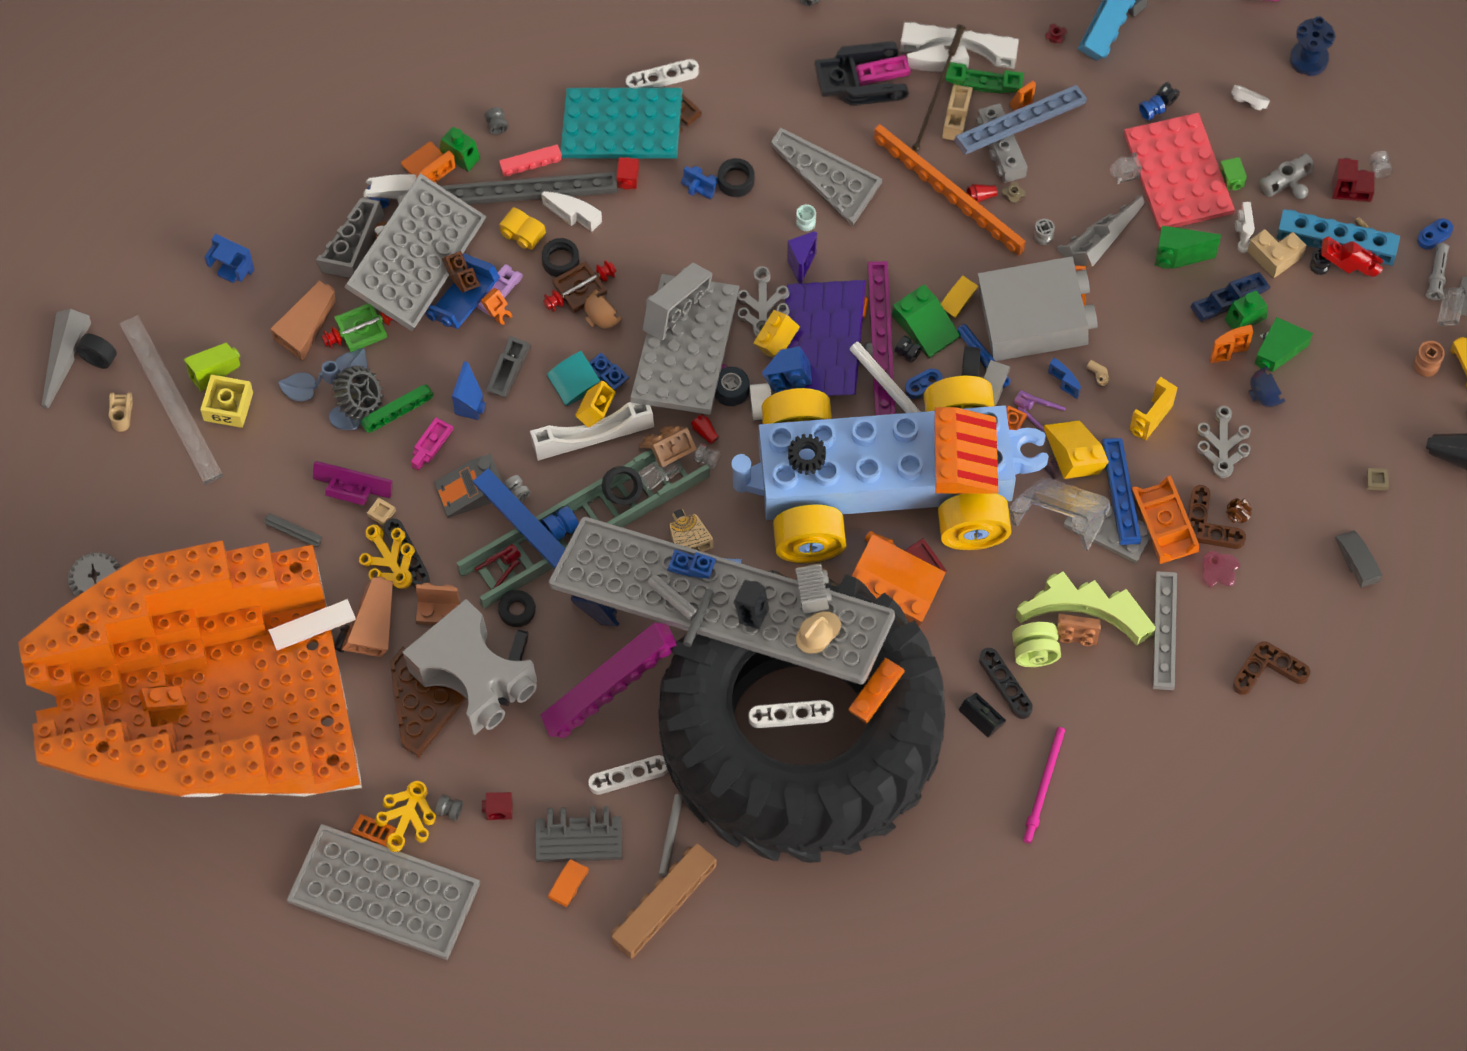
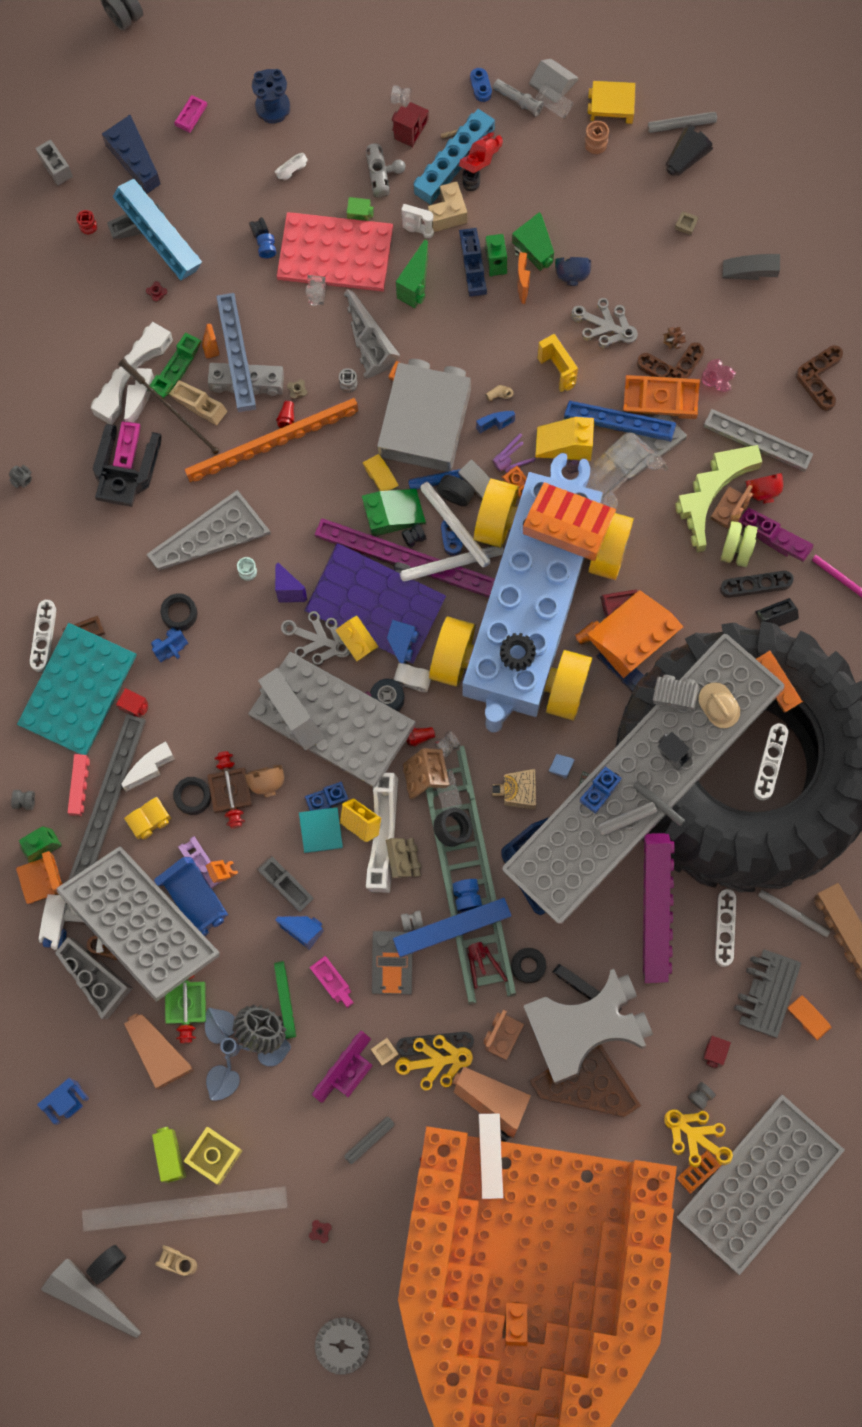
camera: 65 degrees left, 10 degrees up
reddish brown slope [442,251,480,293] -> none
none -> dark red plate [309,1220,332,1243]
none -> dark tan plate [386,838,421,878]
none -> white axle [421,482,490,568]
none -> magenta slope [738,507,813,562]
none -> red cylinder [745,473,783,504]

